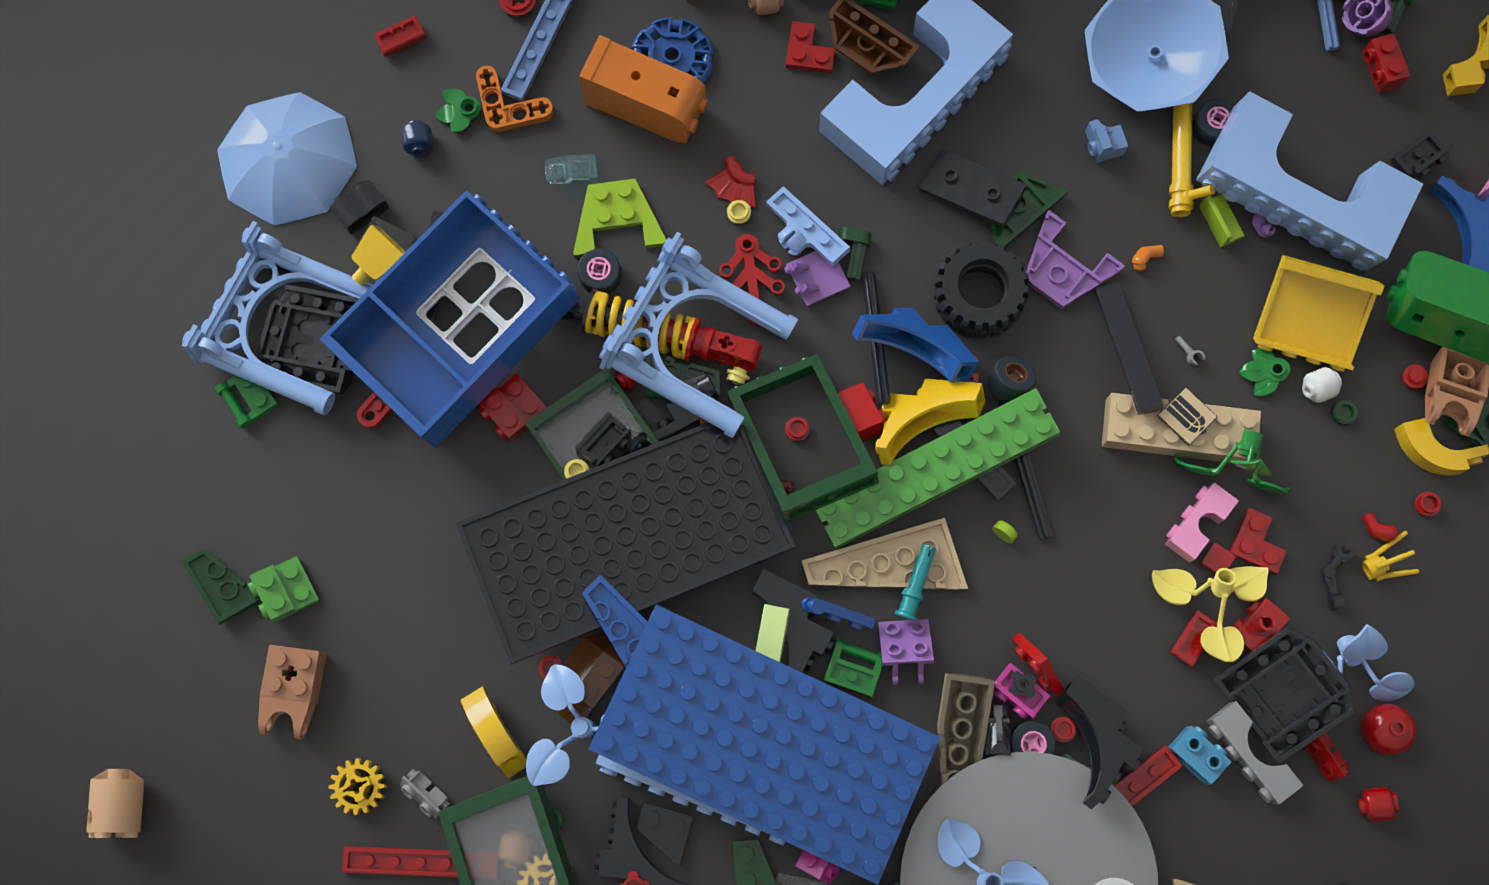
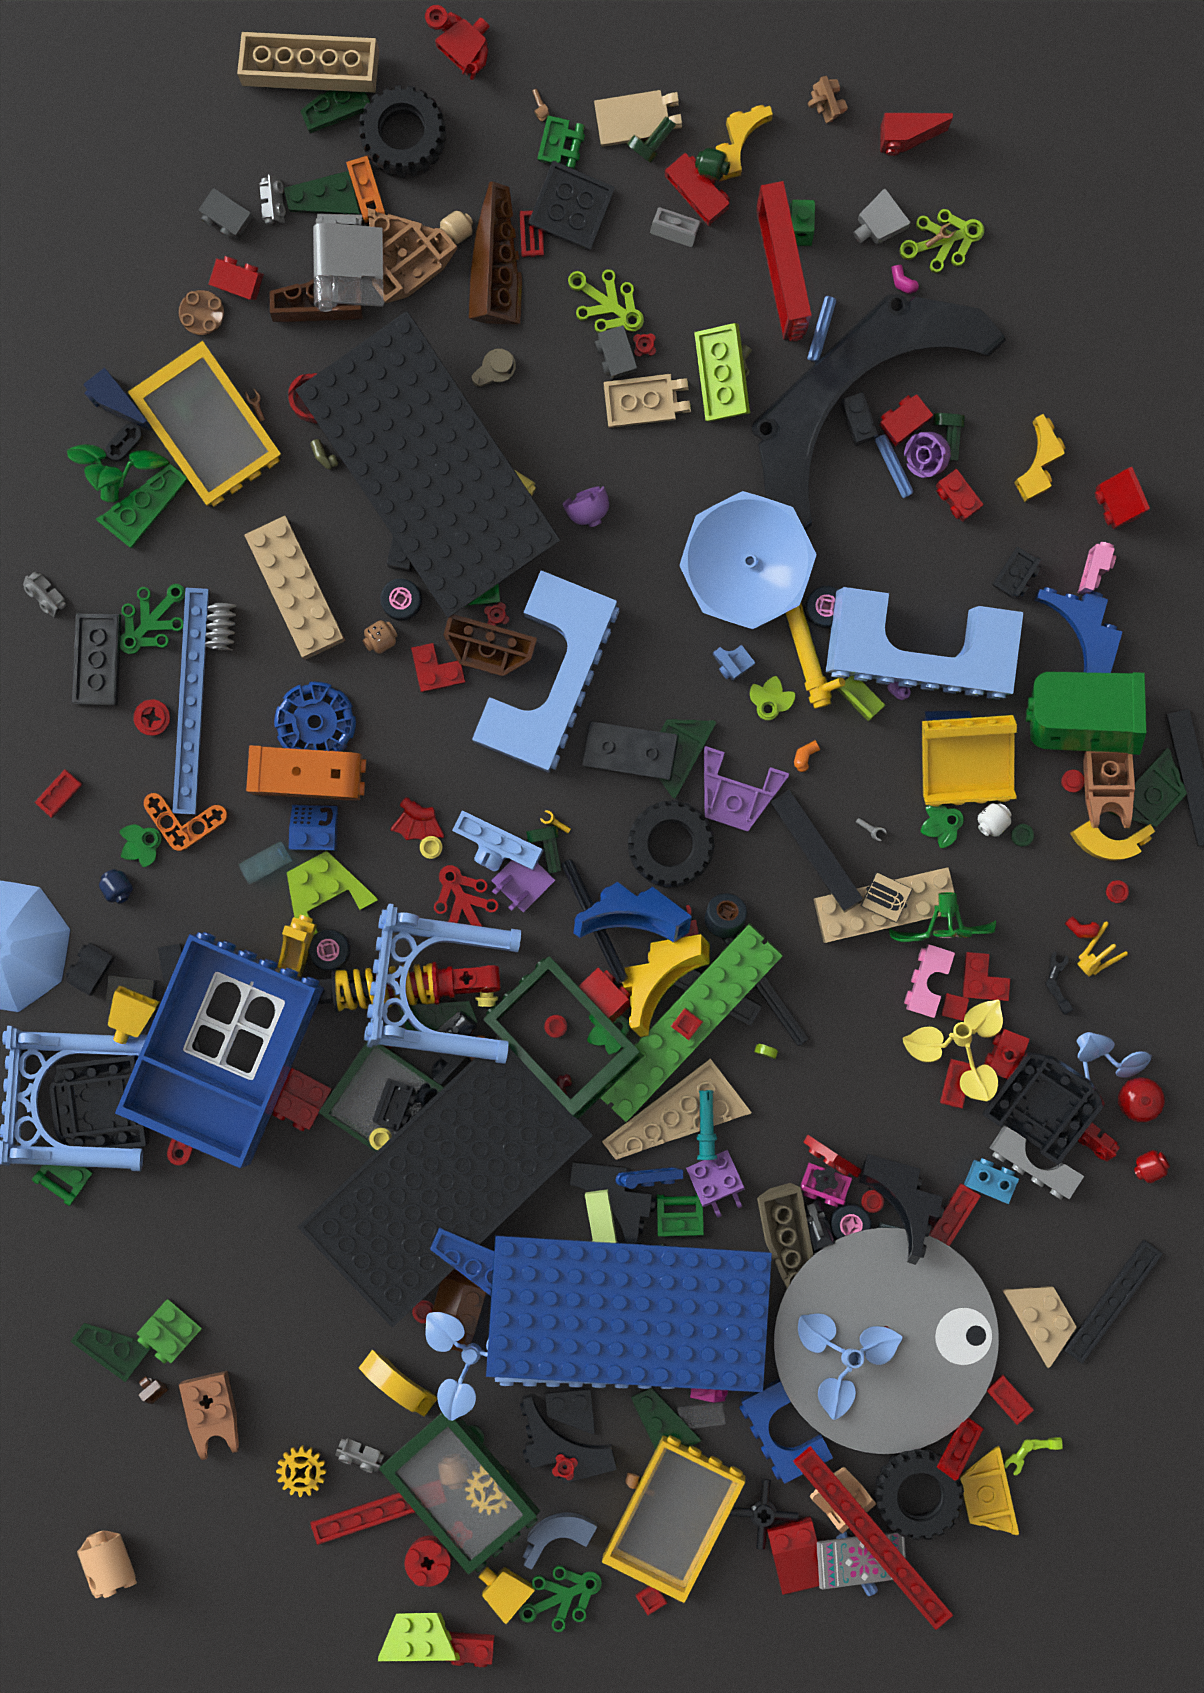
camera: 20 degrees left, 10 degrees up
none -> reddish brown tile [139,1376,169,1404]
none -> yellow arch [277,915,317,977]
none -> blue slope [289,805,338,851]
none -> red plate [484,602,509,626]
none -> yellow hand [540,810,571,833]
none -> green plate [587,1014,630,1055]
none -> red tile [671,1008,703,1040]
none -> lime plate [750,676,795,720]

